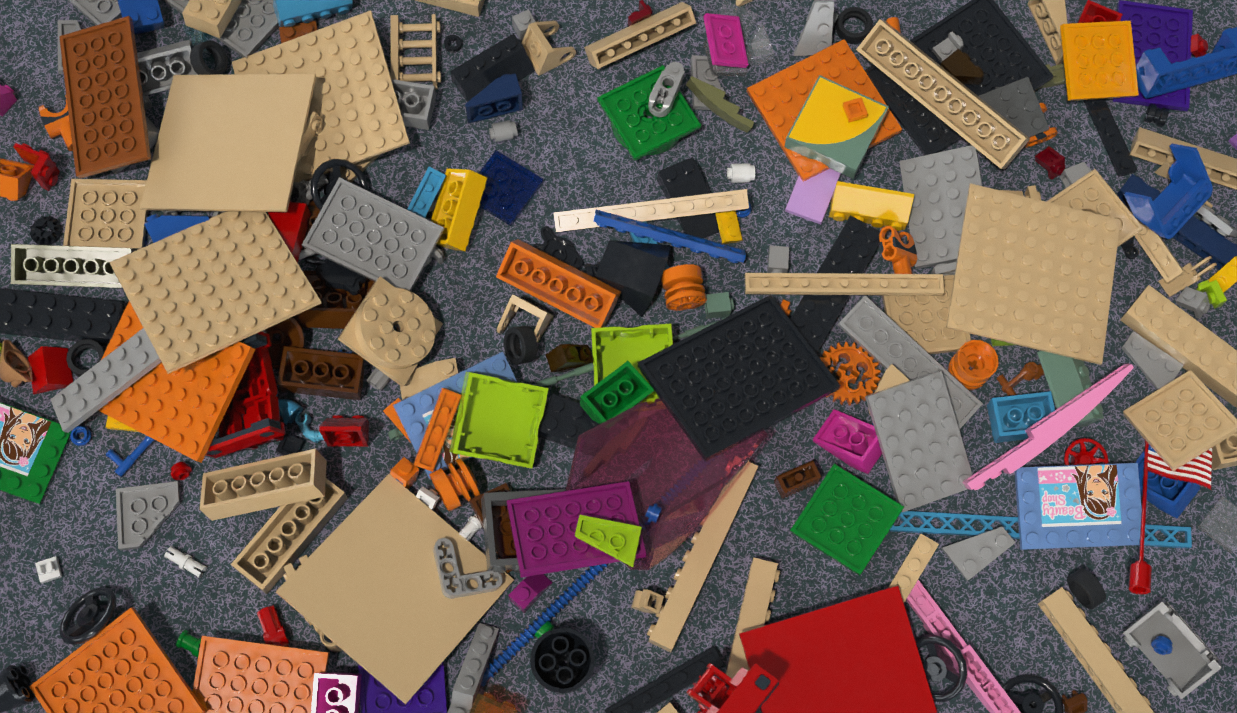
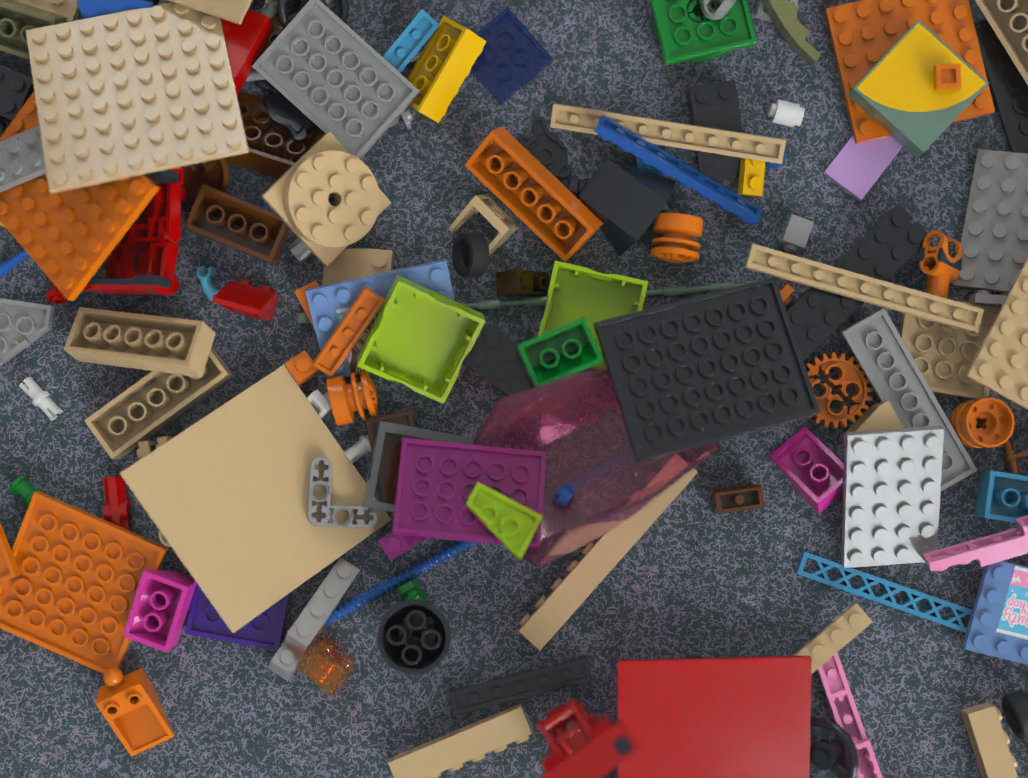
camera: 20 degrees right, 15 degrees up
dark azure animal [276,393,303,425] -> none
black plate [276,434,304,456] -> none
tan leg [631,589,664,614] -> none
sand green brick [704,292,734,319] -> none
tan brick [726,558,780,679] -> none
green plate [790,464,904,576] -> none
yellow slope [829,181,914,231] -> none
light grey wing [941,526,1015,581] -> none

